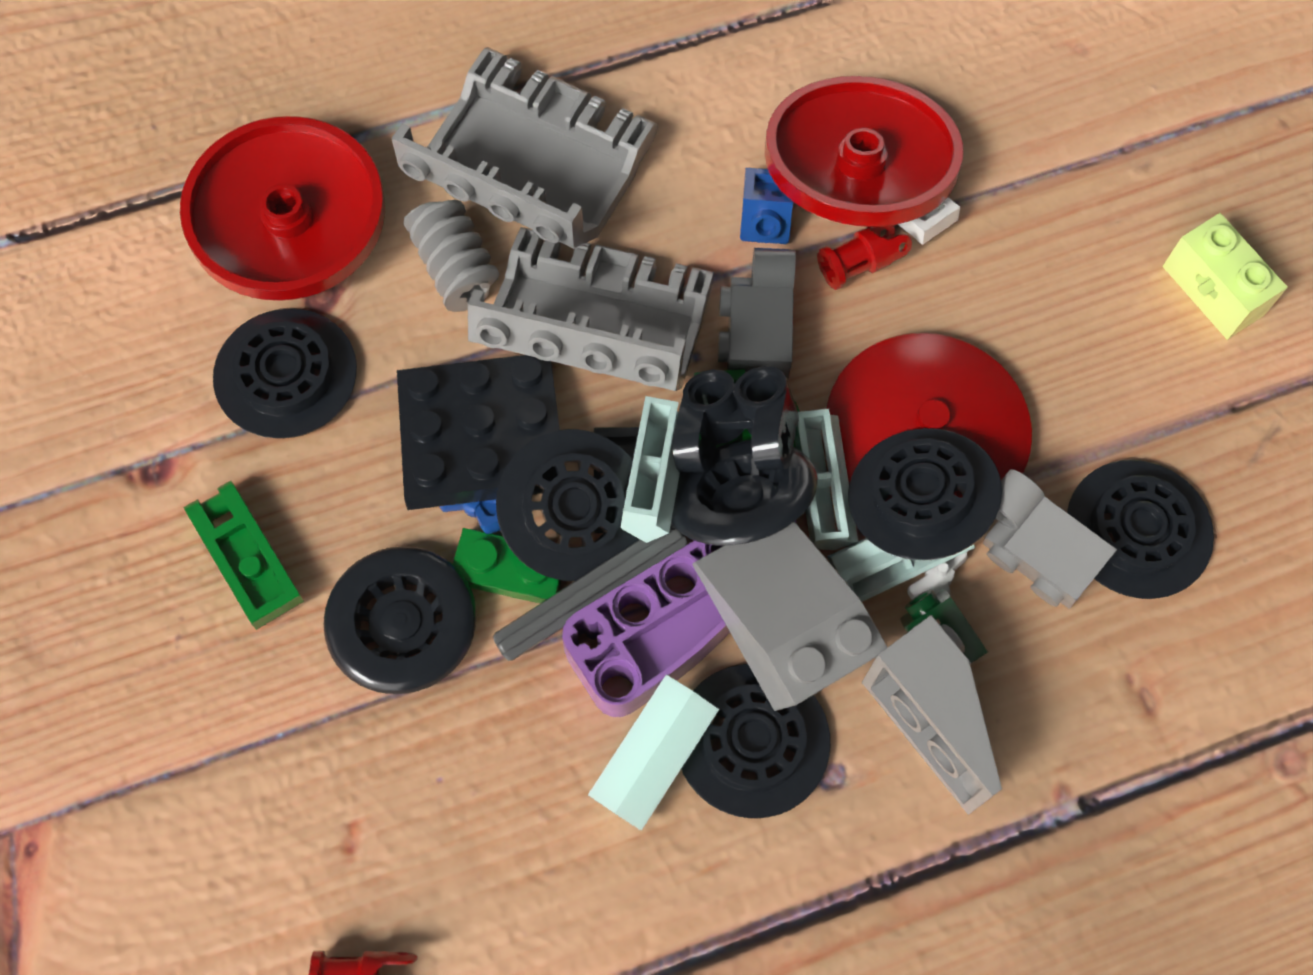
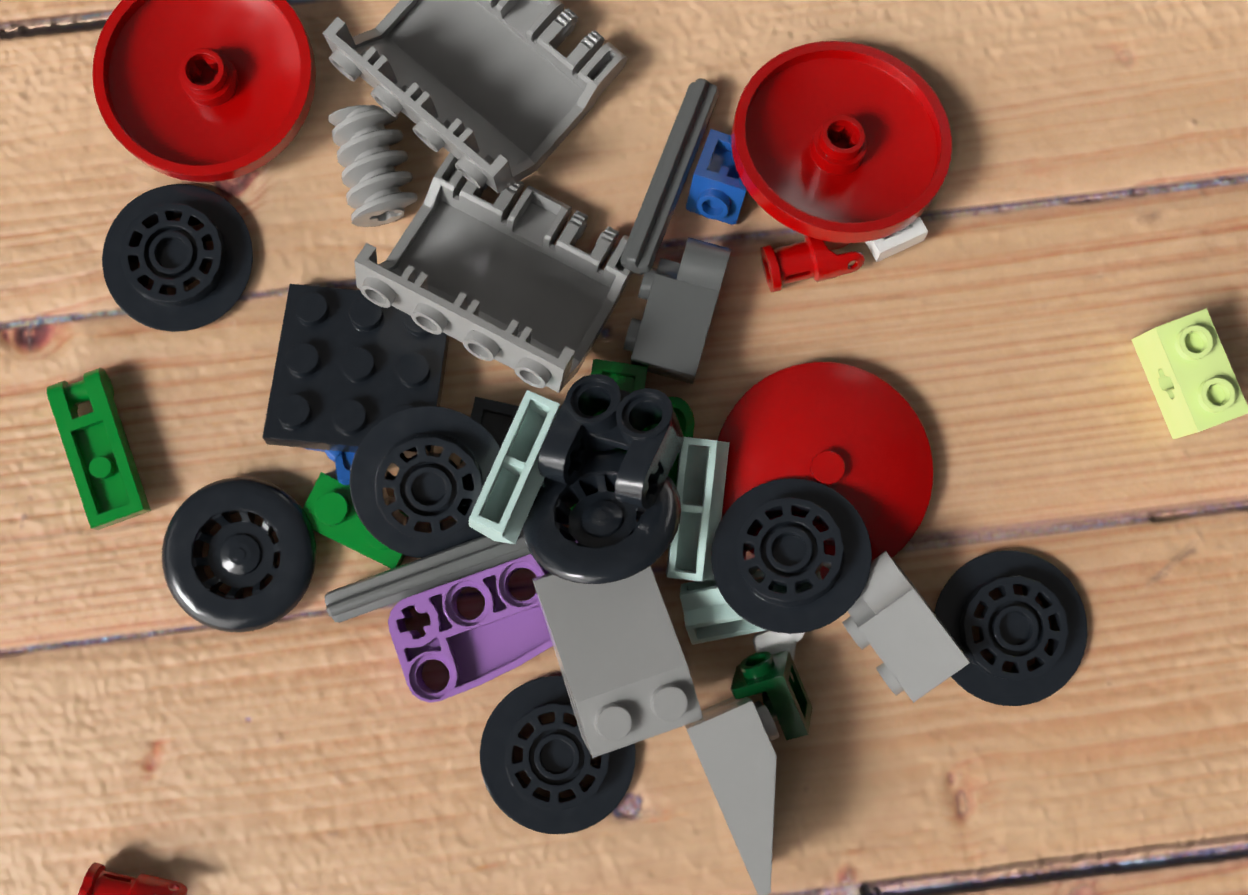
camera: 15 degrees right, 15 degrees up
light aqua piece [588,675,719,831] -> none
none -> dark grey axle [621,78,719,275]

